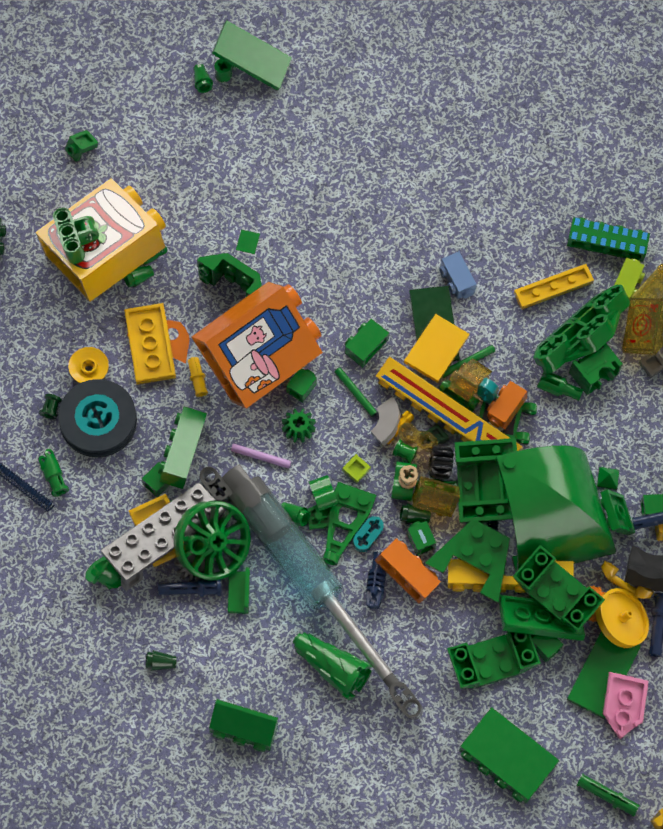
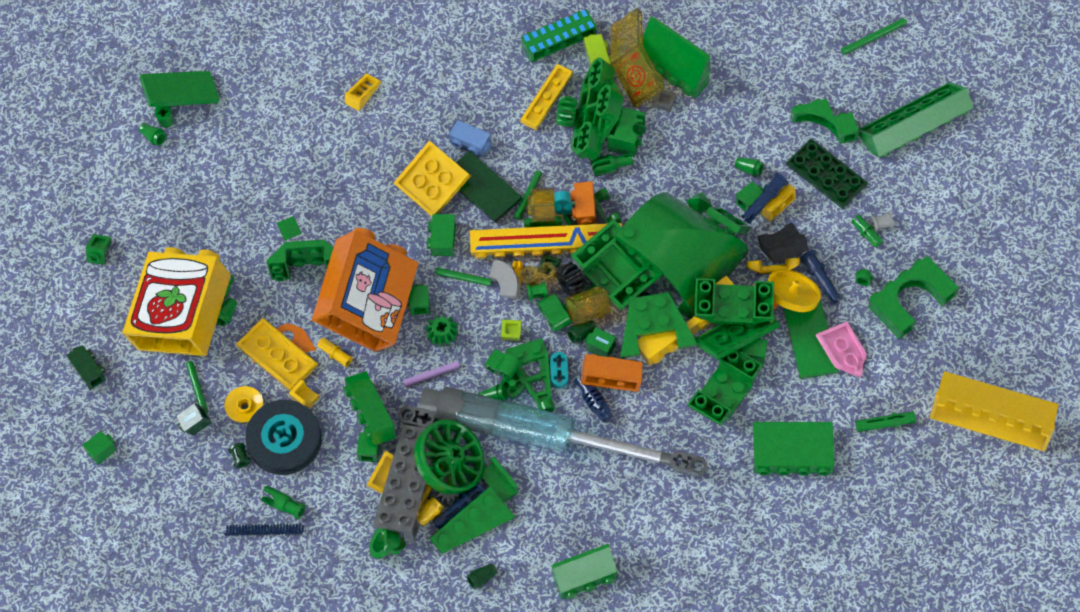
camera: 30 degrees left, 5 degrees down
green piece [53,207,99,264] -> none
green cone [293,633,373,700] -> none
tan bush [399,465,418,489] -> none
yellow tile [404,314,470,383] -> none
none -> brick [176,403,212,435]
none -> green bar [186,361,208,413]
none -> yellow panel [289,379,320,409]
none -> yellow slope [345,73,381,111]
none -> yellow plate [394,140,471,216]
none -> yellow cone [417,497,444,527]
none -> green wing [429,486,515,554]
none -> green gear [556,96,578,127]

